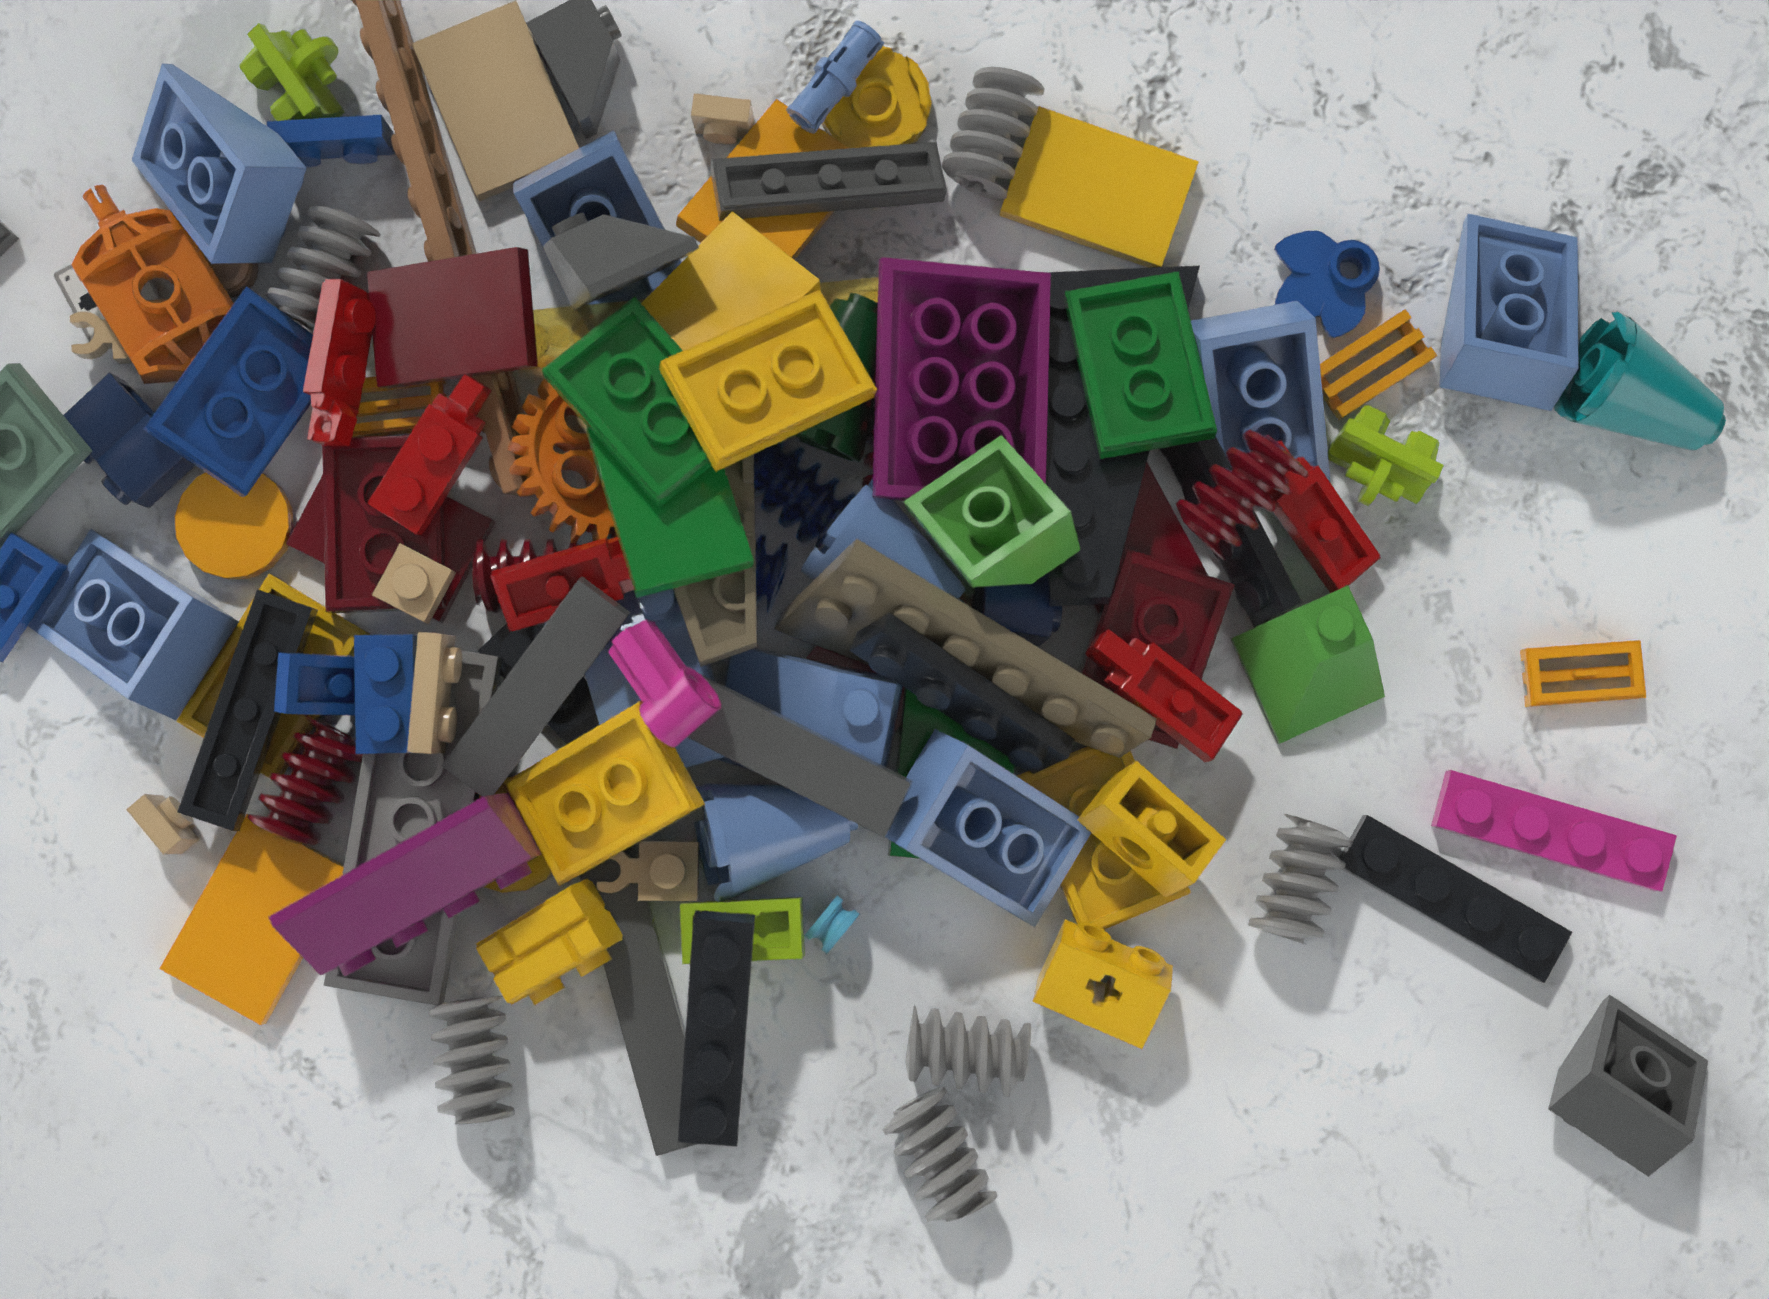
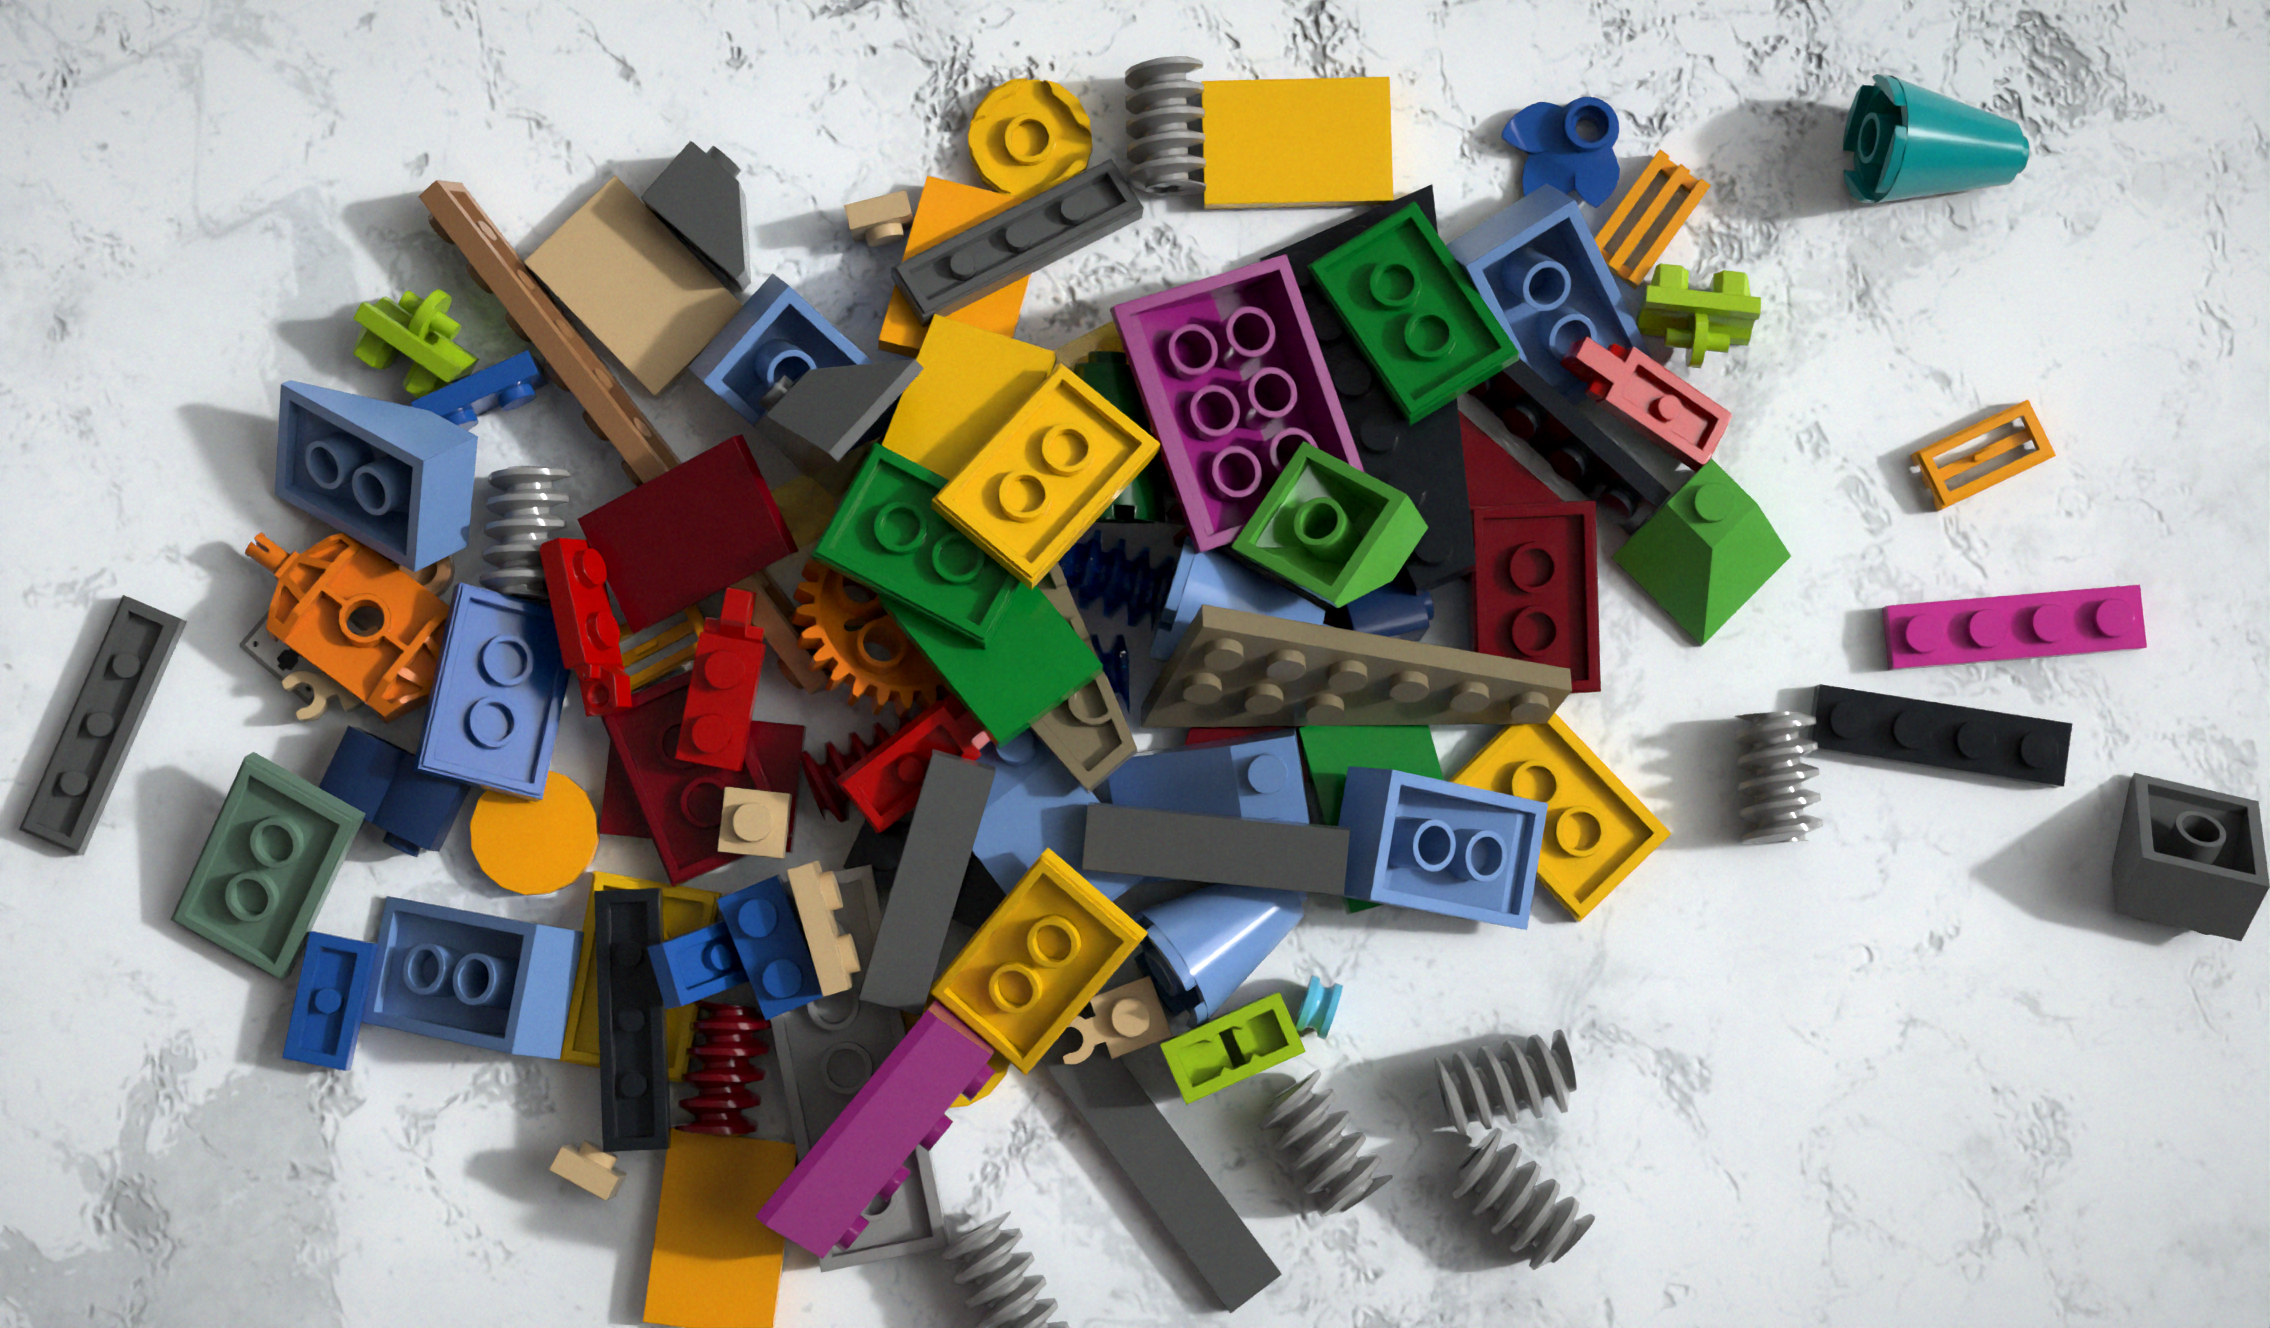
camera: 25 degrees left, 0 degrees up
yellow brick [476,878,623,1006] -> none
dark pink piece [608,619,721,747] -> none
black plate [678,910,755,1147] -> none
medium blue pin [786,20,884,133] -> none
black plate [850,612,1075,774] -> none
yellow brick [1033,919,1173,1049] -> none
yellow brick [1077,761,1227,897] -> none
red hinge [1084,629,1243,763] -> none
dark red piece [1175,430,1309,561] -> none
medium blue slope [1439,214,1578,411] -> none
none -> light grey piece [1258,1069,1393,1217]

